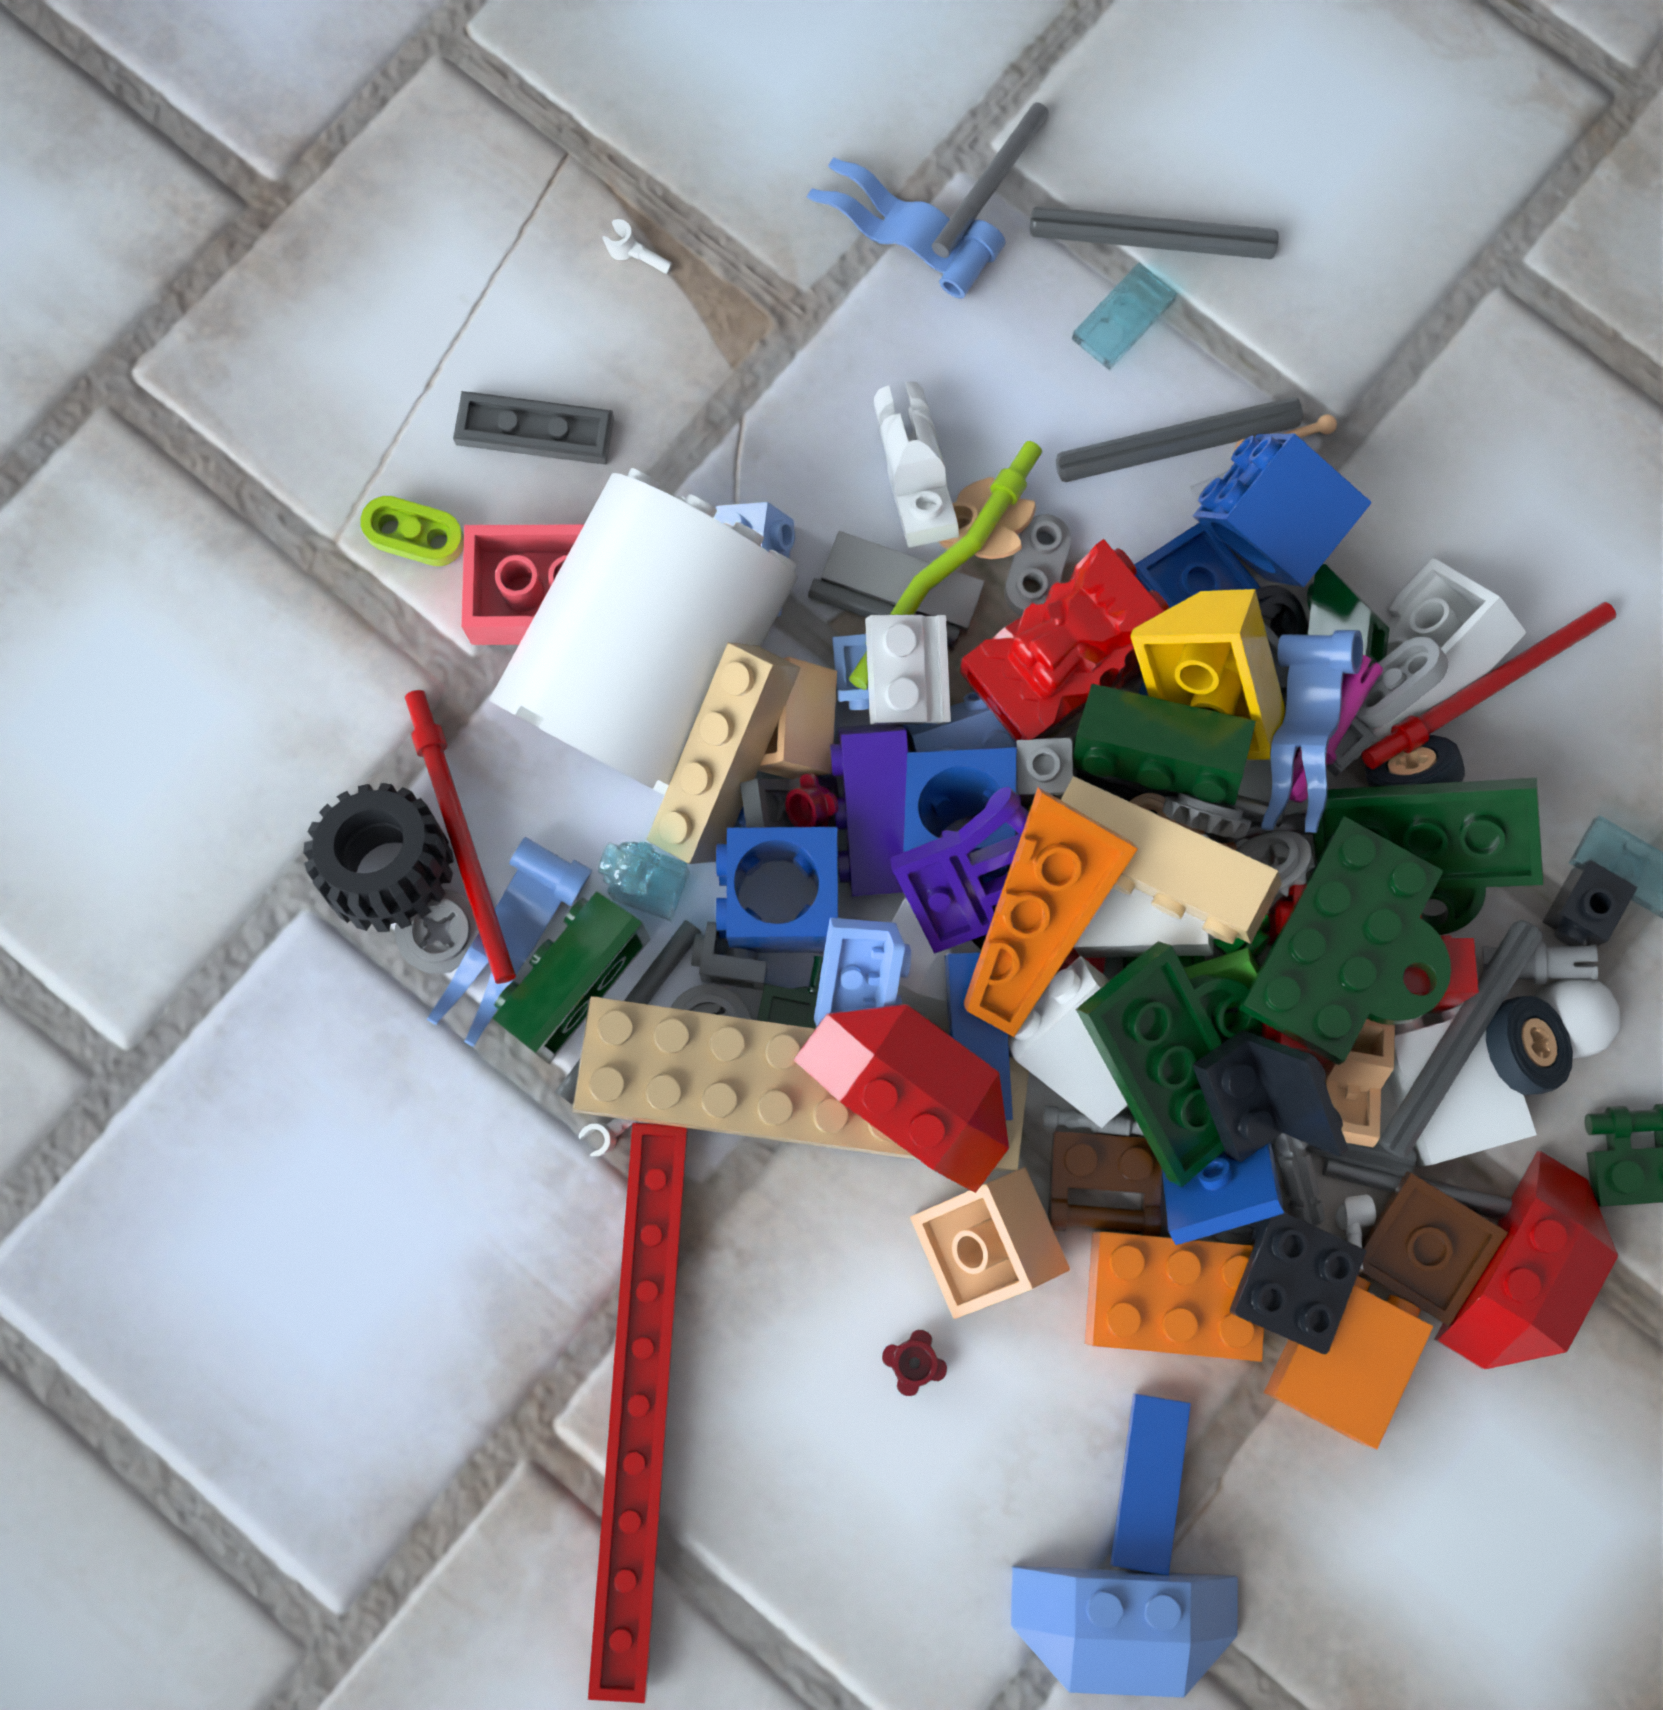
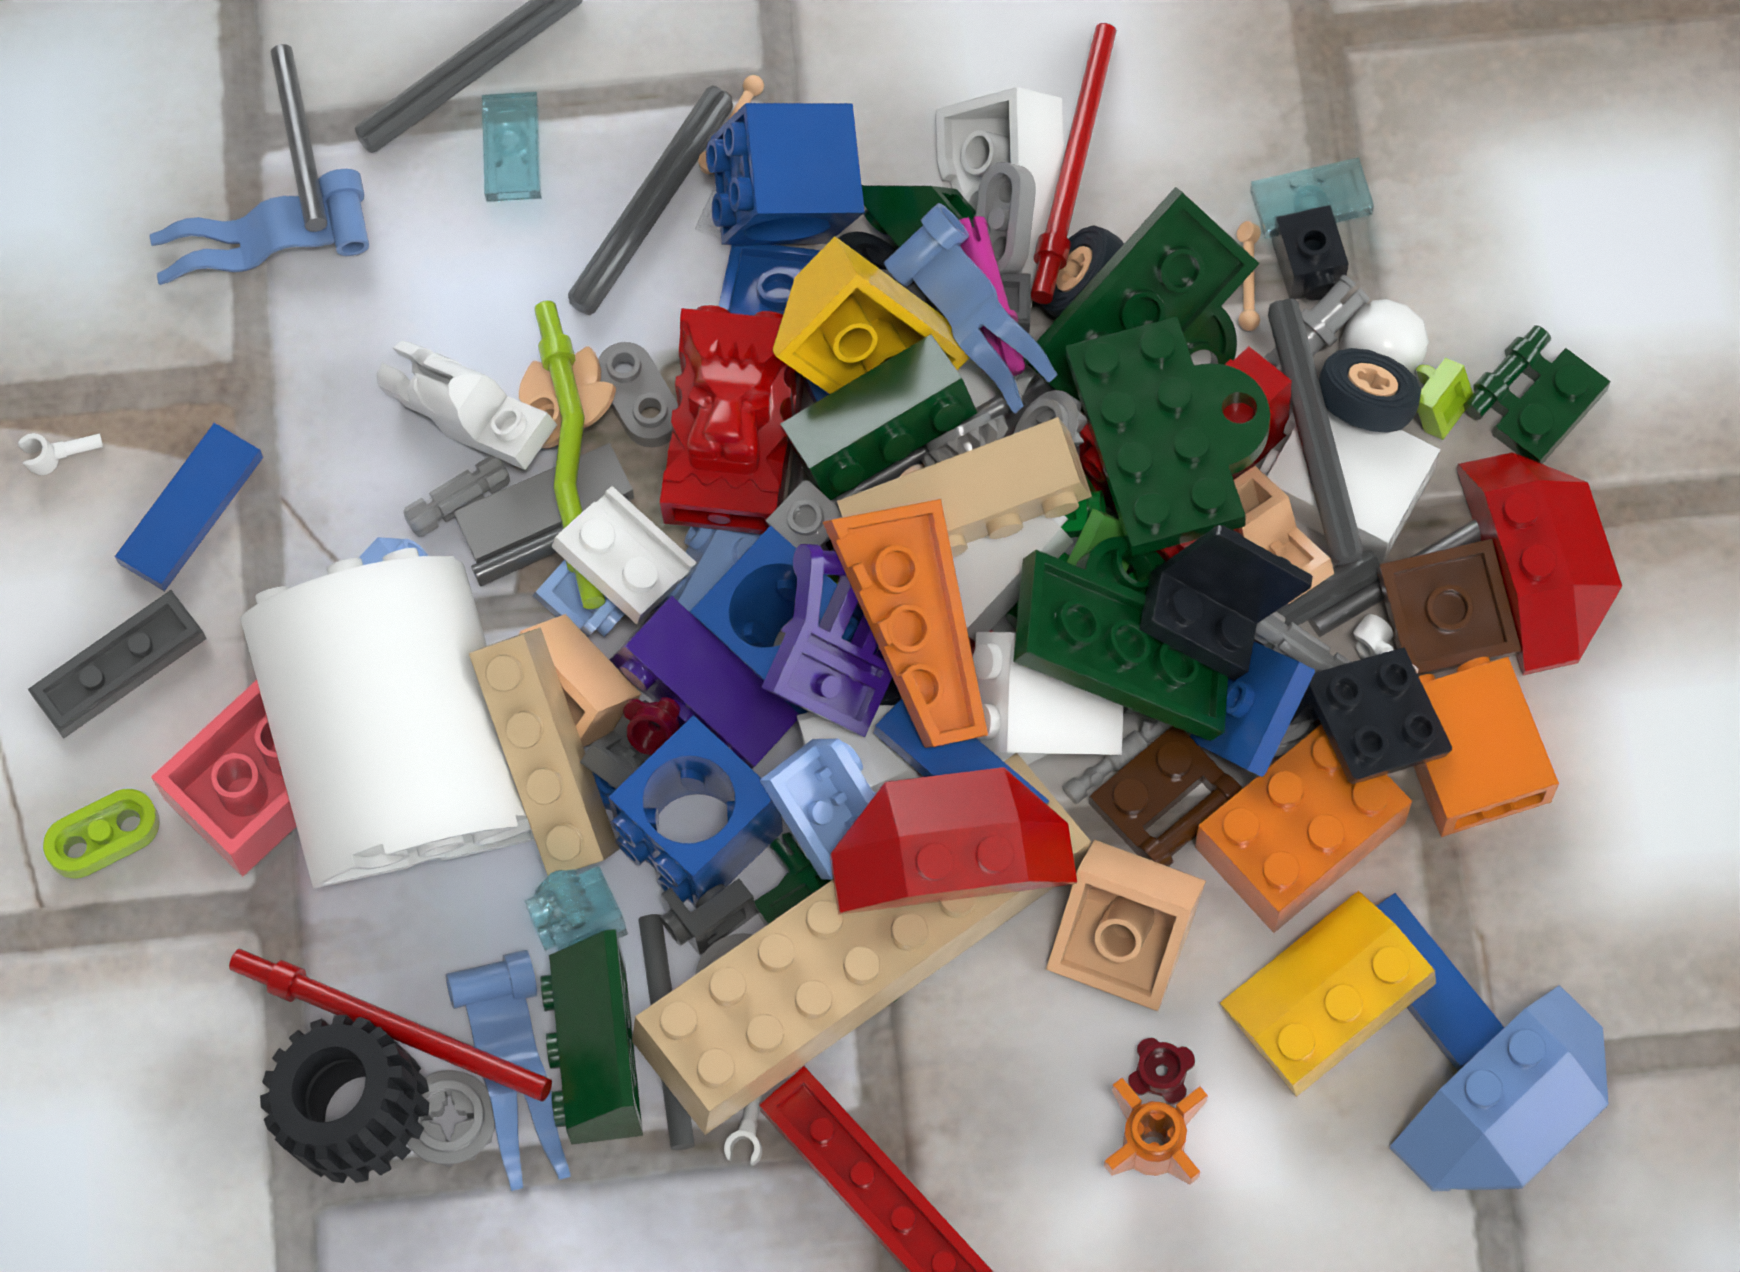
camera: 40 degrees left, 10 degrees down
none -> blue tile [115,423,263,592]
none -> light grey axle [403,455,510,536]
none -> orange brick [1104,1078,1208,1185]
none -> yellow slope [1220,890,1436,1097]
none -> light nougat hinge [1237,221,1261,331]
none -> lime tile [1416,357,1473,440]

